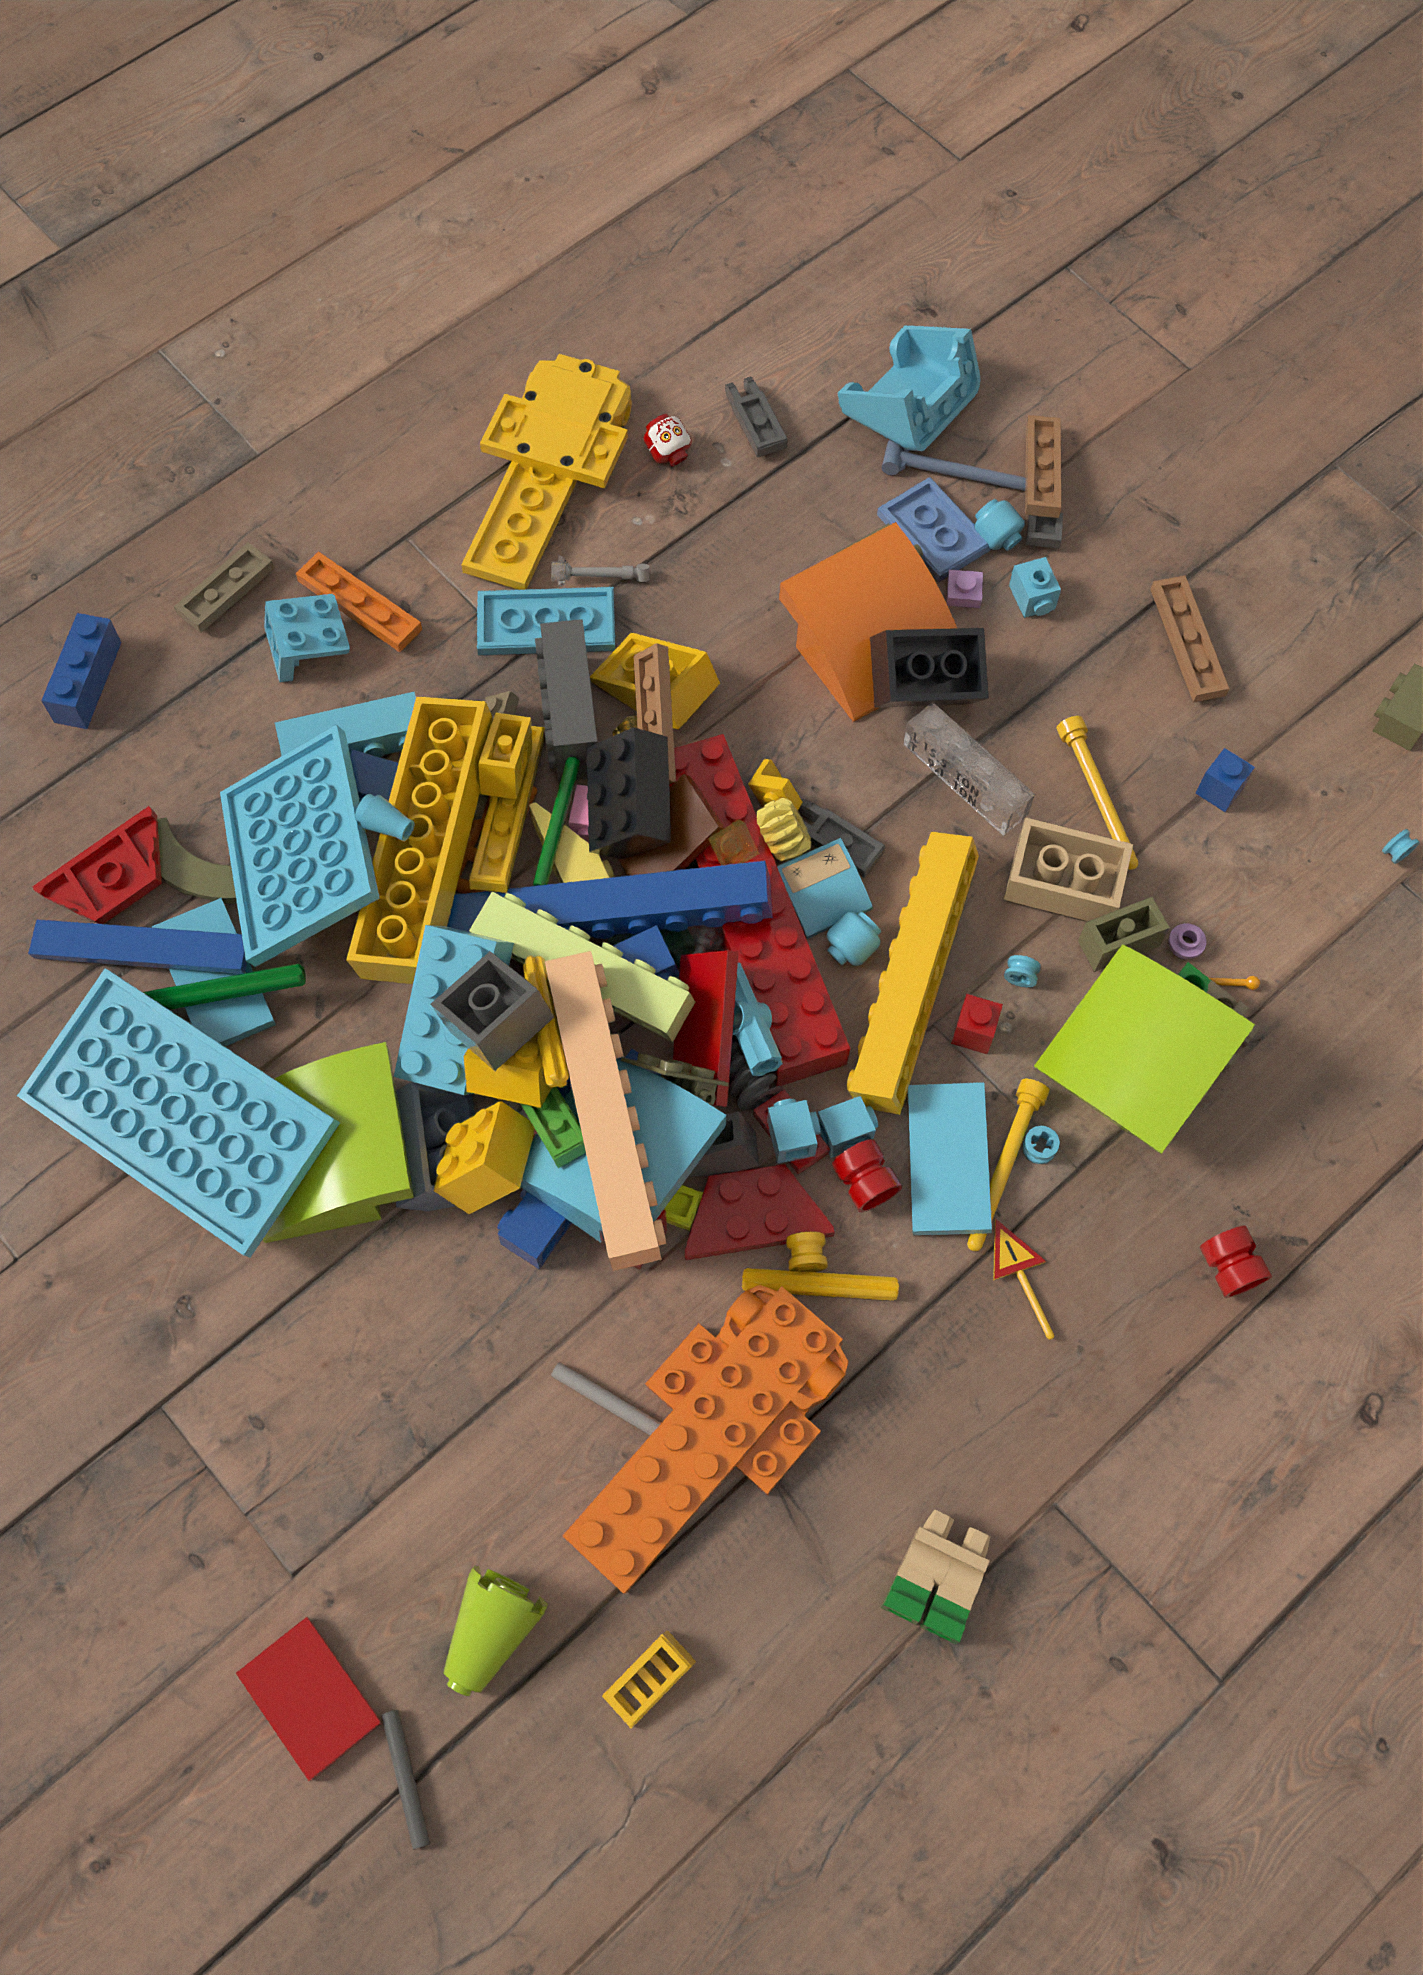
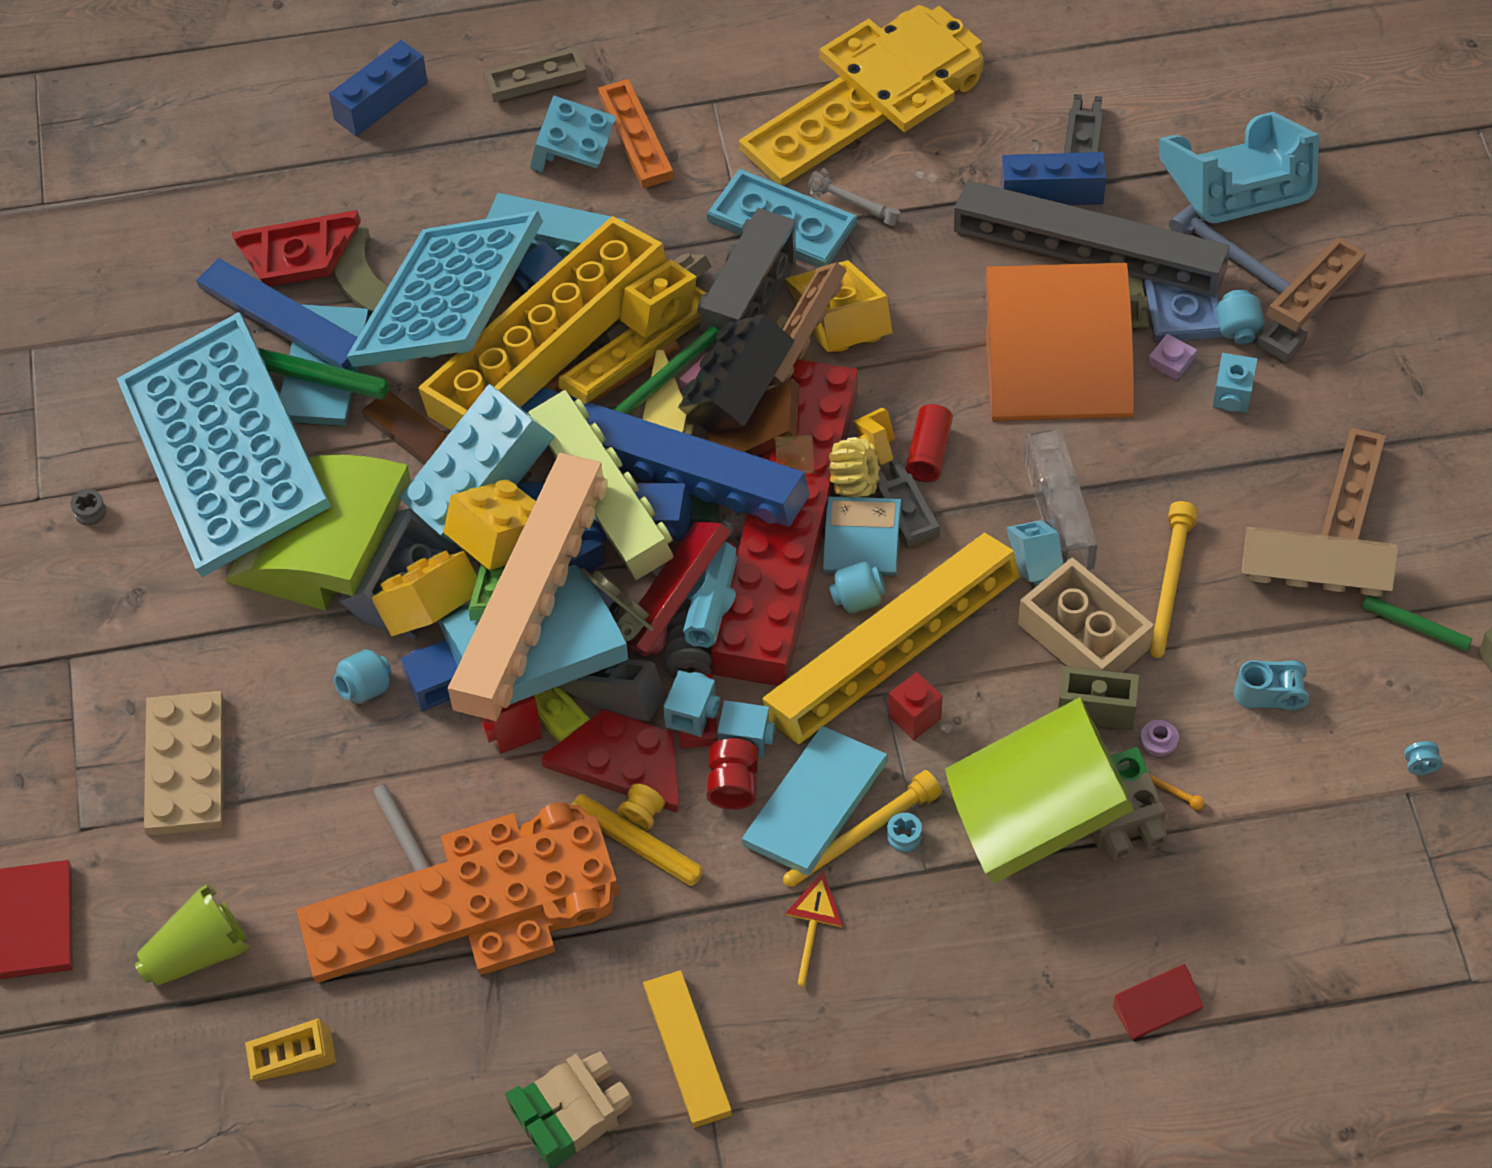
camera: 35 degrees right, 10 degrees down
medium azure cone [355,794,415,841] -> none
dark grey bar [381,1710,430,1850] -> none
dark grey brick [431,951,554,1071] -> none
yellow axle [523,955,570,1088] -> none
head [643,414,692,467] -> none
black brick [870,628,989,708] -> none
medium azure bush [1004,955,1041,987] -> none
blue brick [1196,748,1255,812] -> none
red wheel [1200,1225,1272,1298] -> none
none -> dark grey bush [70,489,106,525]
none -> tan plate [144,691,224,836]
none -> medium azure head [333,649,391,704]
none -> reddish brown tile [362,390,447,465]
none -> yellow tile [643,970,732,1128]
none -> red pin [905,404,953,482]
none -> dark grey brick [954,180,1230,297]
none -> blue brick [1000,152,1106,205]
none -> medium azure slope [1006,520,1063,585]
none -> red slope [1113,964,1203,1040]
none -> medium azure piece [1233,660,1310,710]
none -> tan brick [1241,527,1398,596]
none -> green bar [1362,595,1473,652]

